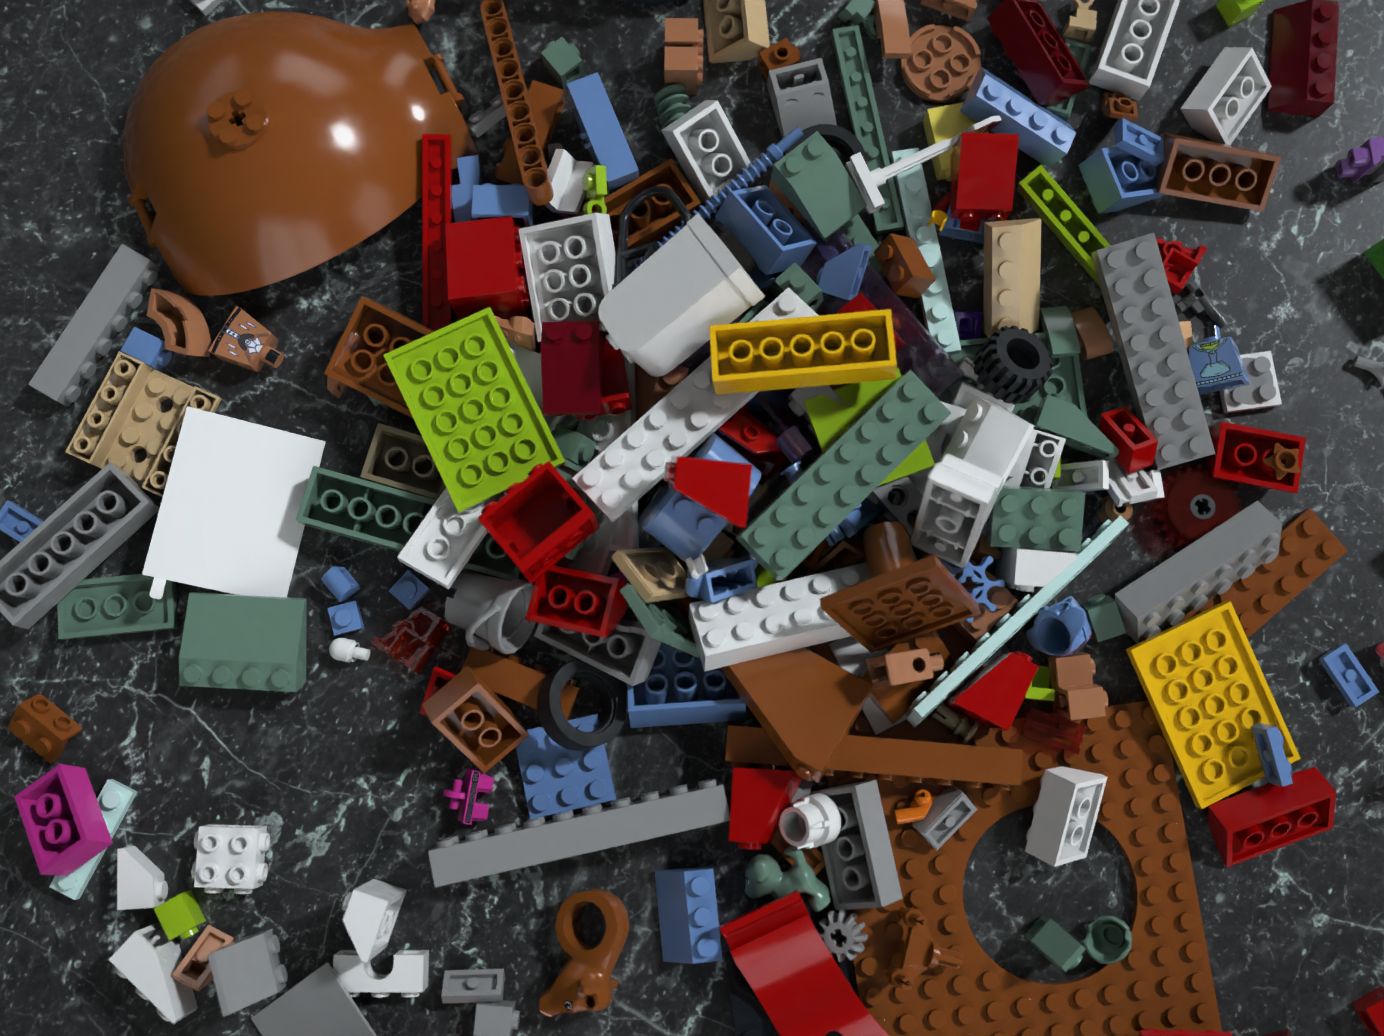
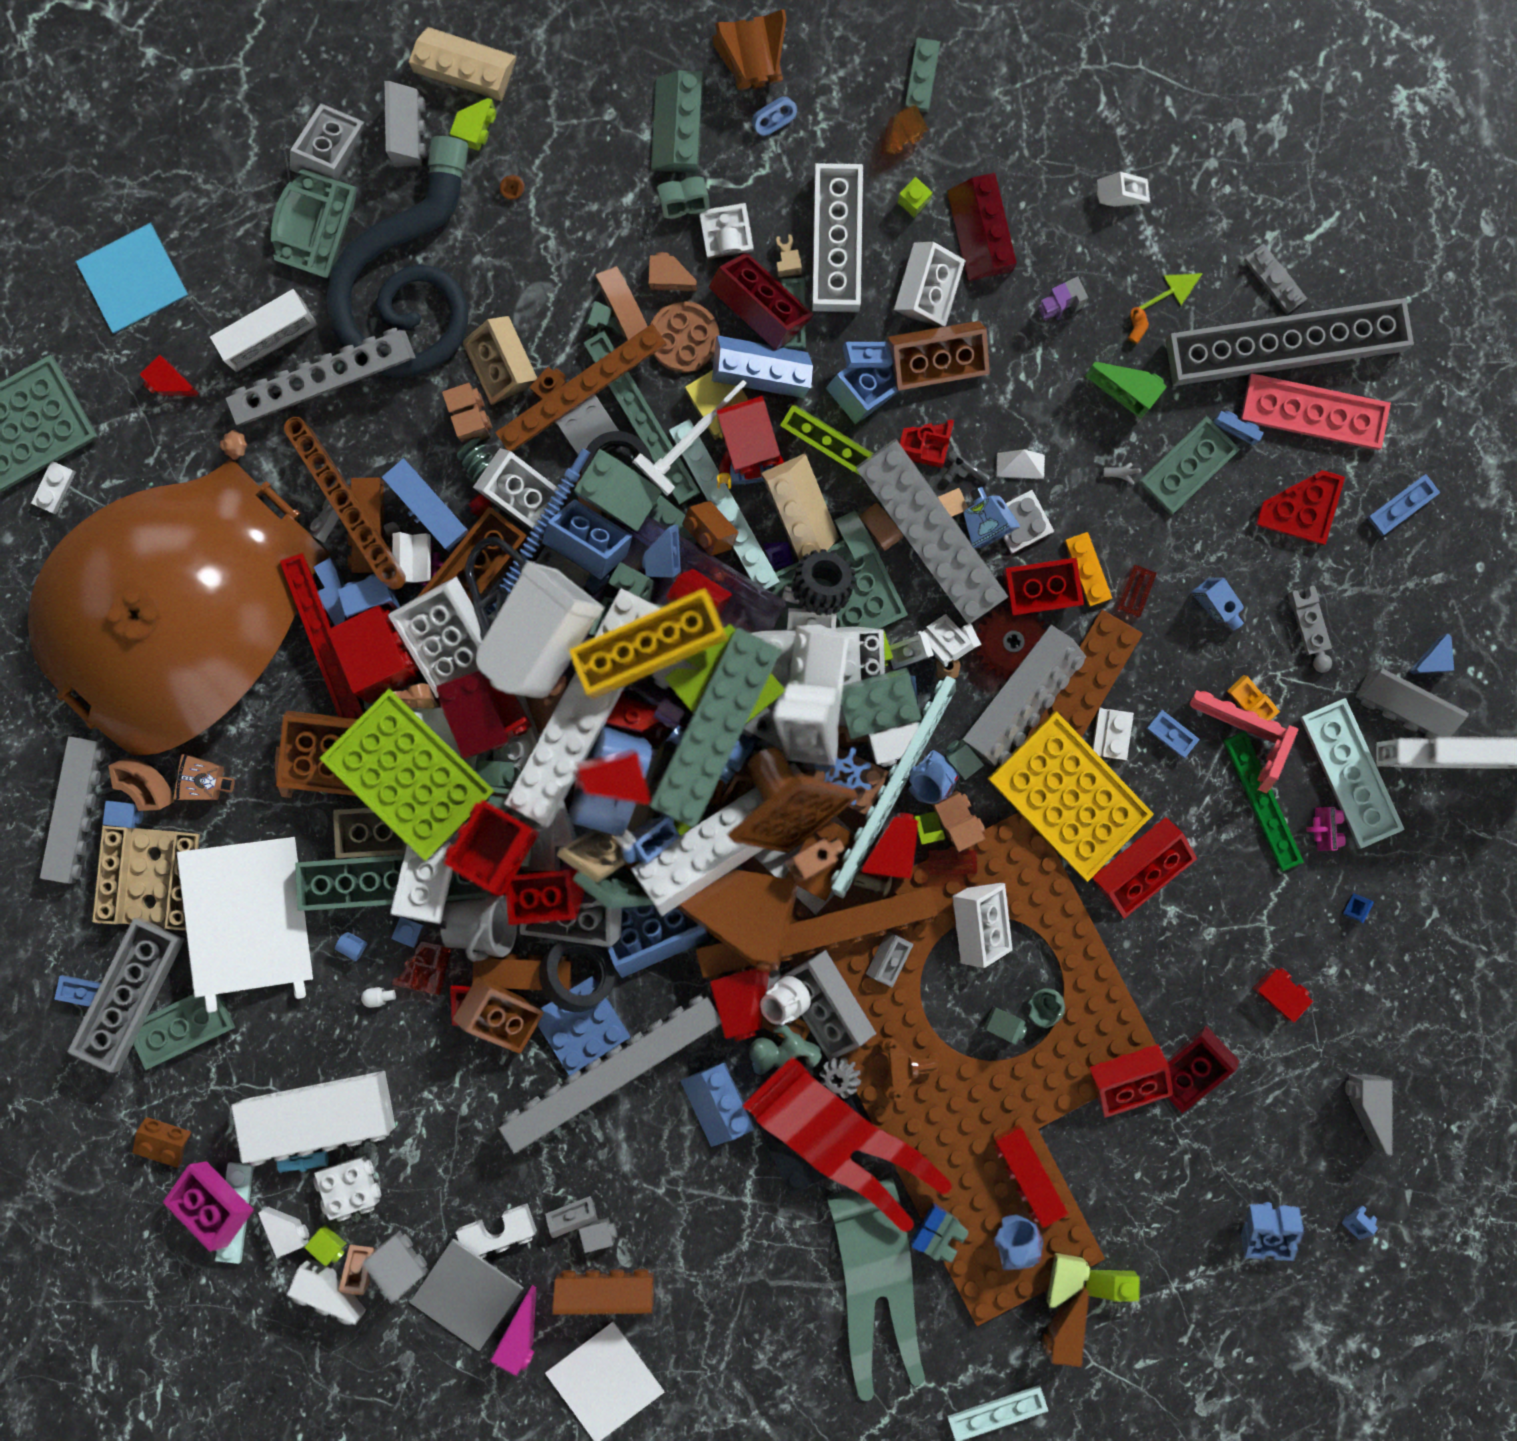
camera: 15 degrees left, 5 degrees up
sand green slope [179,592,307,692] -> none
medium blue plate [328,600,365,636] -> none
white slope [342,879,407,963] -> none
dark pink hips [443,768,494,825] -> none
dark orange animal [538,888,629,1017] -> none
sand green brick [541,37,584,89] -> none
lime plate [582,165,607,215] -> none
orange arm [894,789,932,825] -> none
sand green slope [1032,394,1119,461] -> none
red brick [1098,405,1158,474] -> none
dark orange slope [1101,92,1138,122] -> none
medium blue plate [1251,723,1293,787] -> none
dark orange plate [1263,443,1300,480] -> none
none -> white brick [232,1071,396,1166]
none -> medium azure pin [277,1151,329,1173]
none -> red plate [467,493,492,517]
none -> dark orange plate [495,323,667,452]
none -> white slope [996,450,1045,479]
none -> light orange plate [1064,532,1112,607]
none -> white plate [1092,708,1134,760]
none -> clear red tile [1117,565,1157,618]

